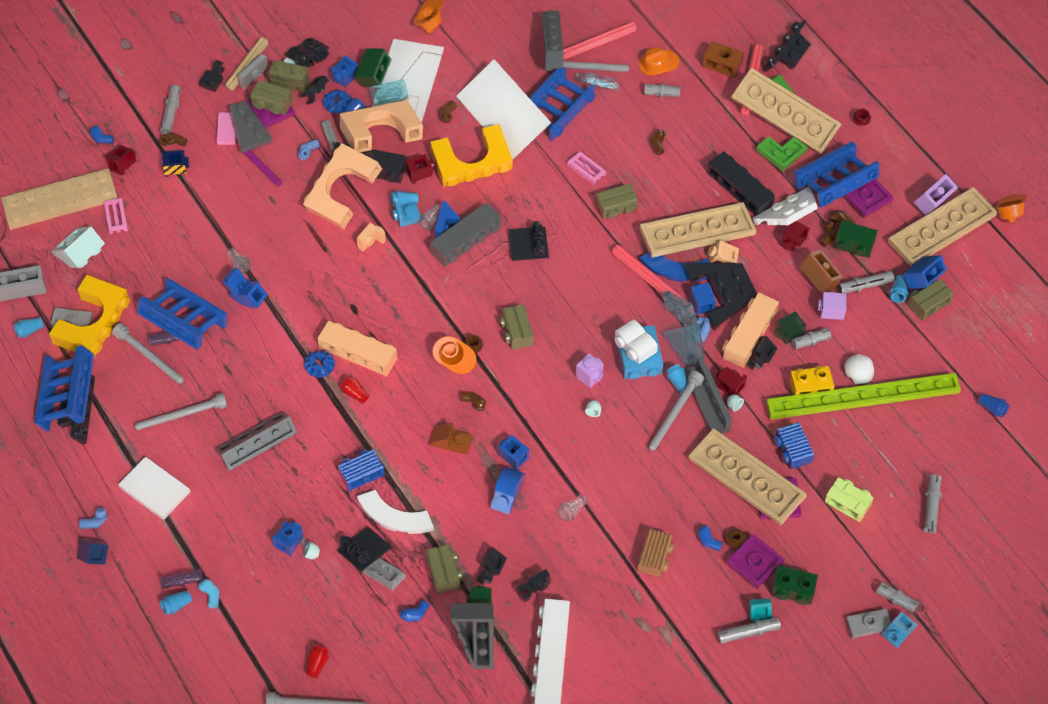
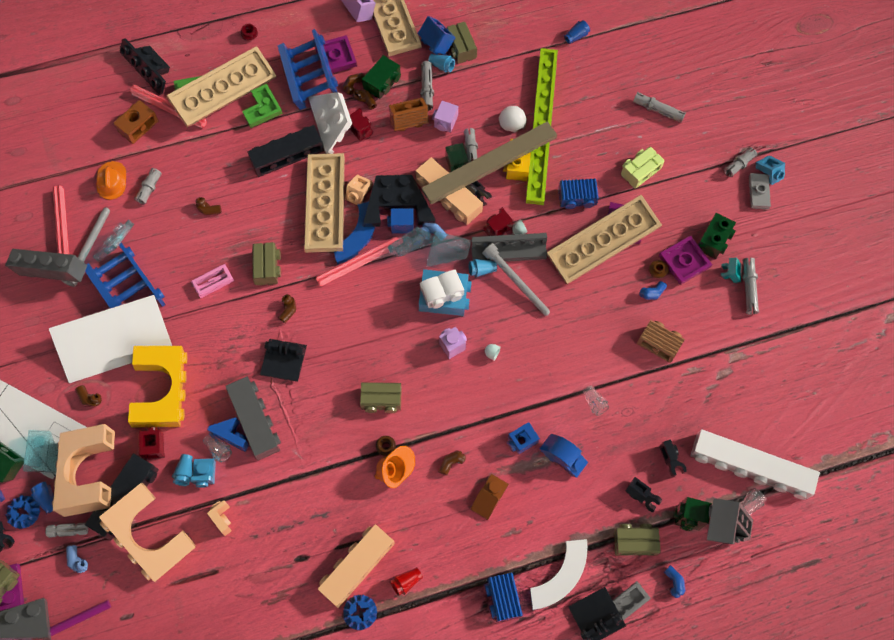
camera: 75 degrees left, 10 degrees up
none -> reddish brown arm [278,294,296,324]
none -> dark tan tile [422,121,557,205]
none -> clear cone [741,488,767,515]

